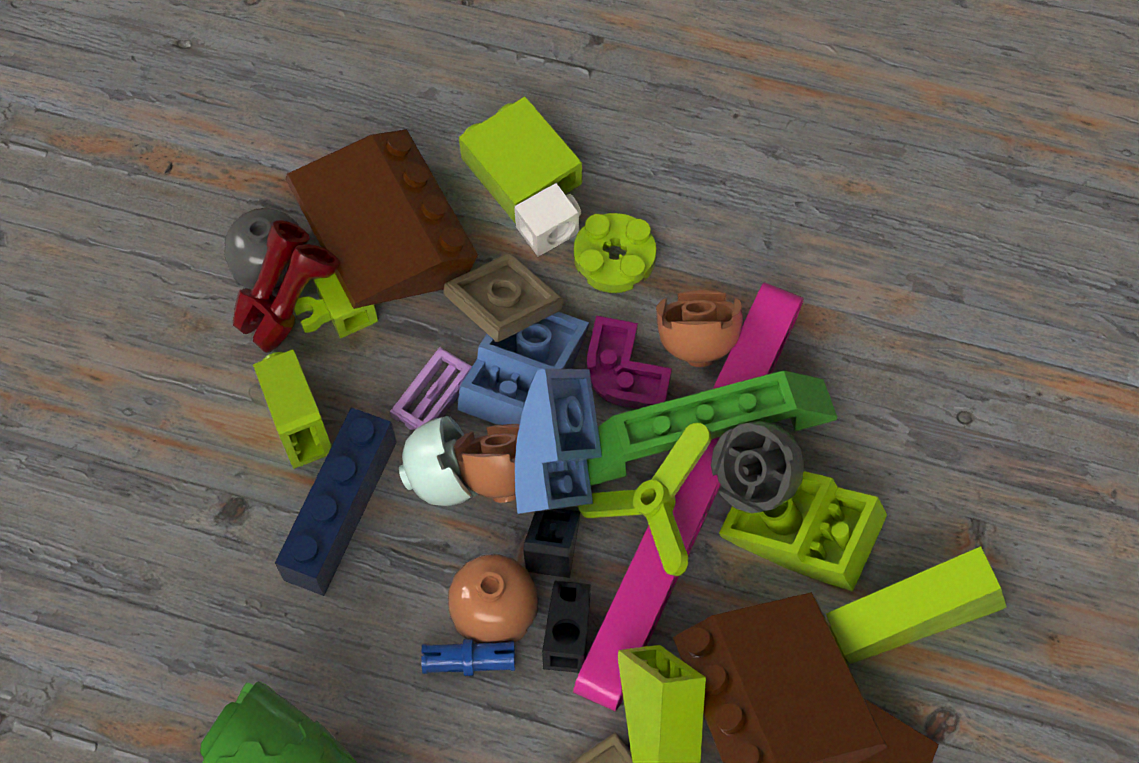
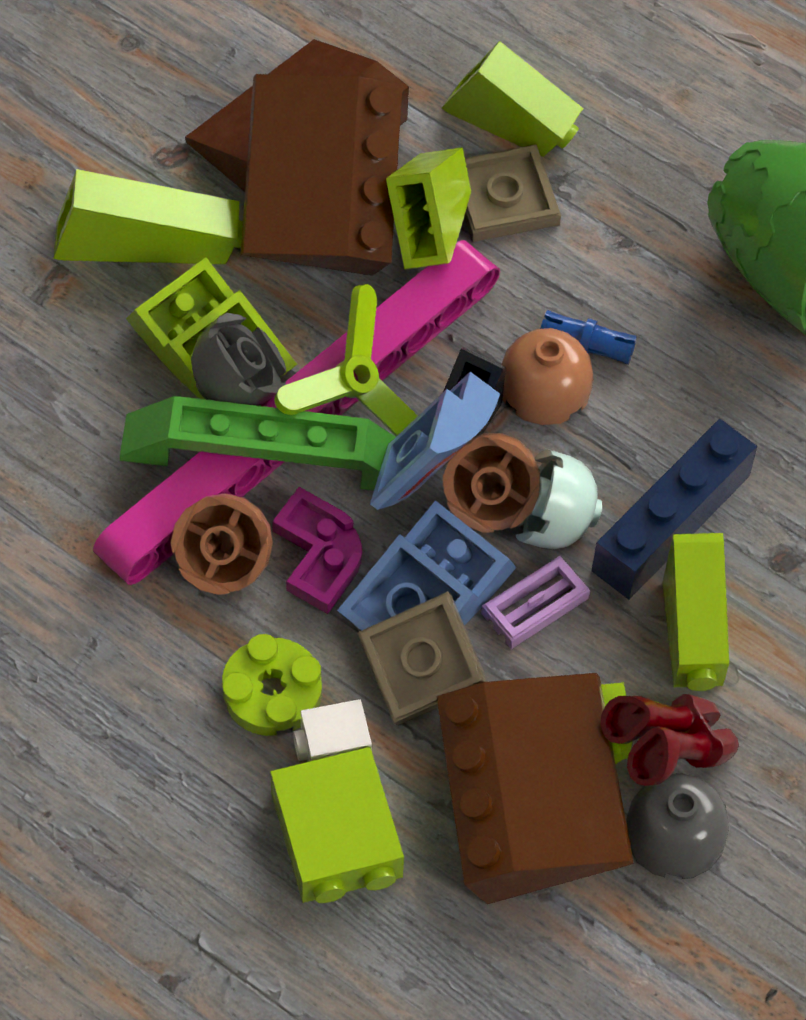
camera: 165 degrees left, 5 degrees down
black leg [542,581,591,673] -> none

